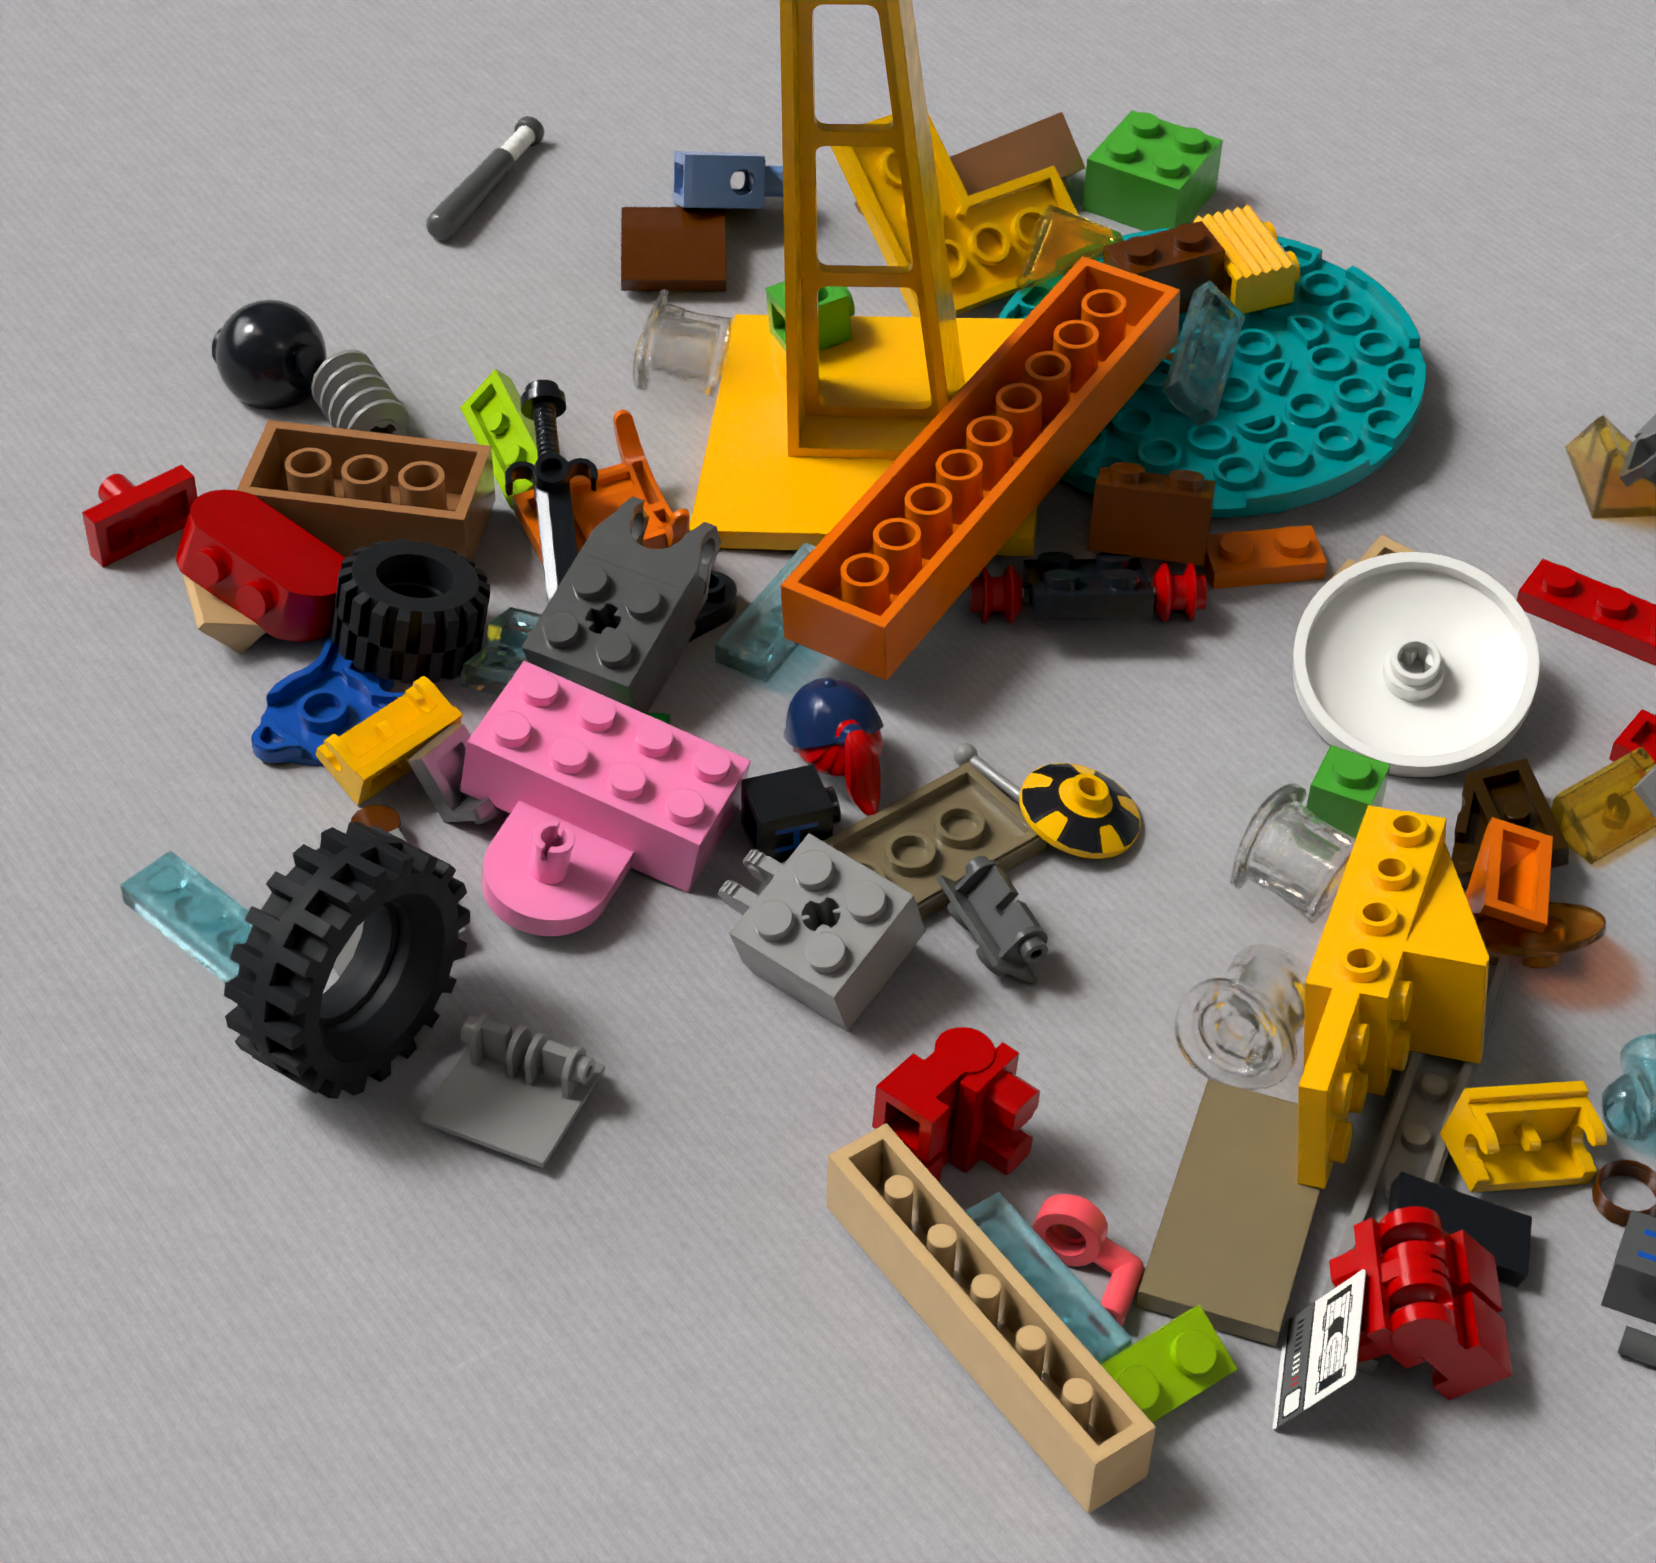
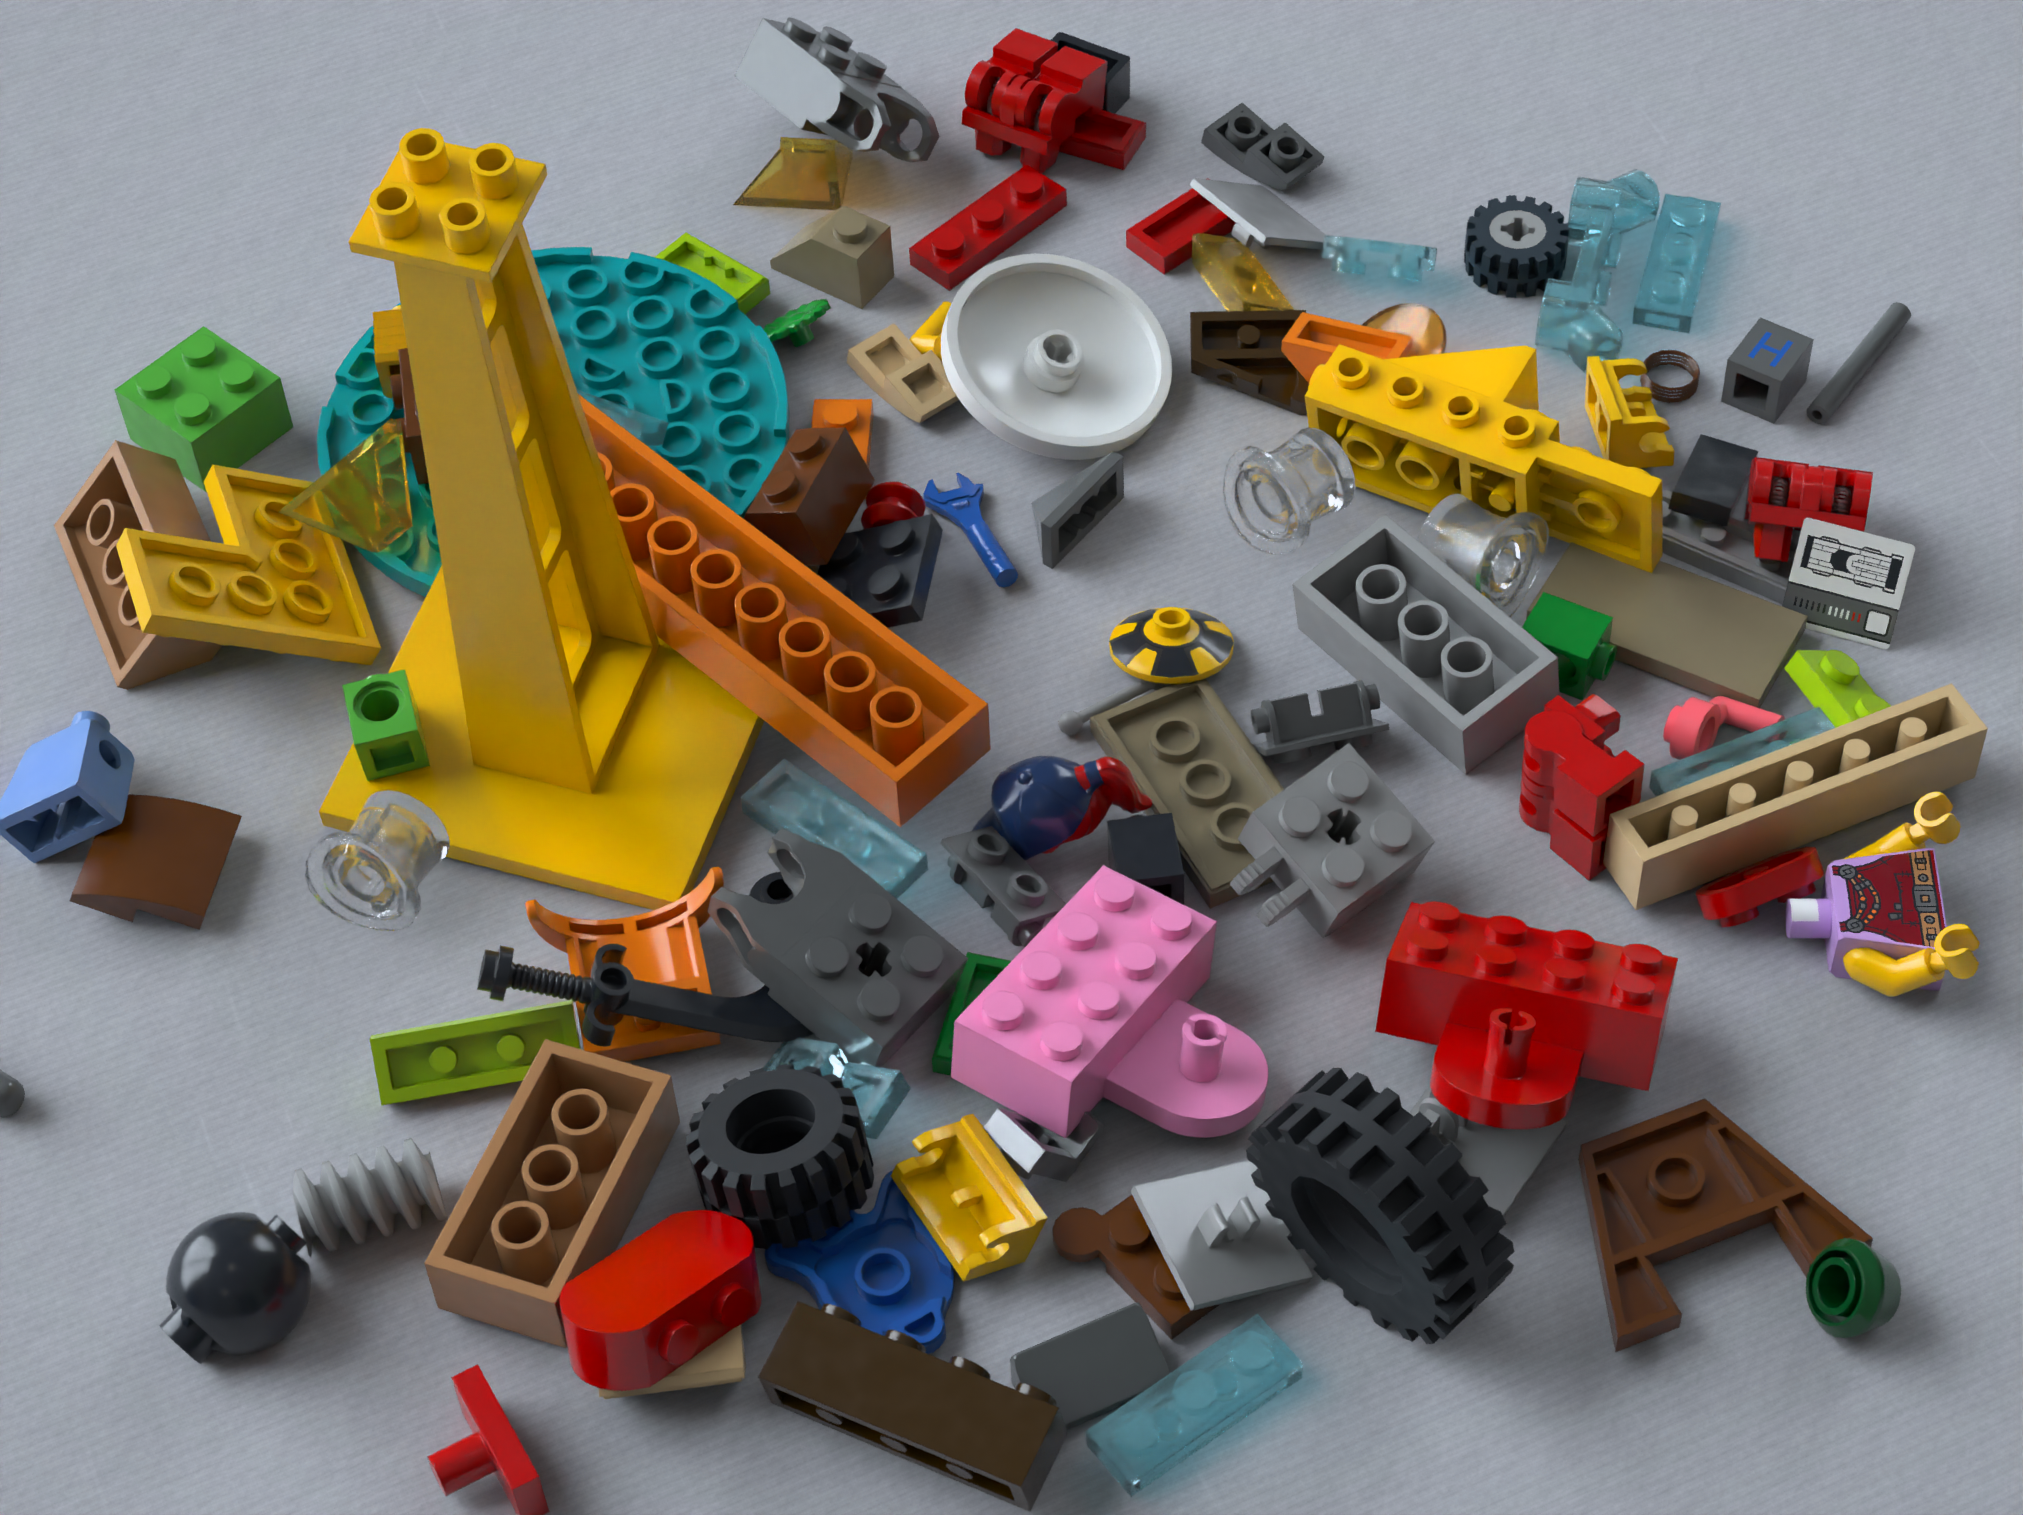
camera: 75 degrees left, 5 degrees up
bright green brick [1301,745,1391,854] -> none
none -> lime plate [655,232,771,314]
none -> dark brown brick [758,1301,1068,1512]
none -> green piece [763,299,831,347]
none -> dark tan slope [770,206,895,309]
none -> blue piece [924,473,1018,588]
none -> dark grey hinge [940,826,1066,947]
none -> dark grey slope [1010,1302,1173,1430]
none -> dark grey slope [1031,451,1124,569]
none -> light grey brick [1292,514,1559,775]
none -> red brick [1375,901,1678,1130]
none -> green brick [1522,592,1617,701]
none -> reddish brown wing [1578,1098,1873,1352]
none -> red plate [1695,847,1825,927]
none -> torso [1785,792,1980,997]
none -> dark green cone [1806,1238,1901,1338]

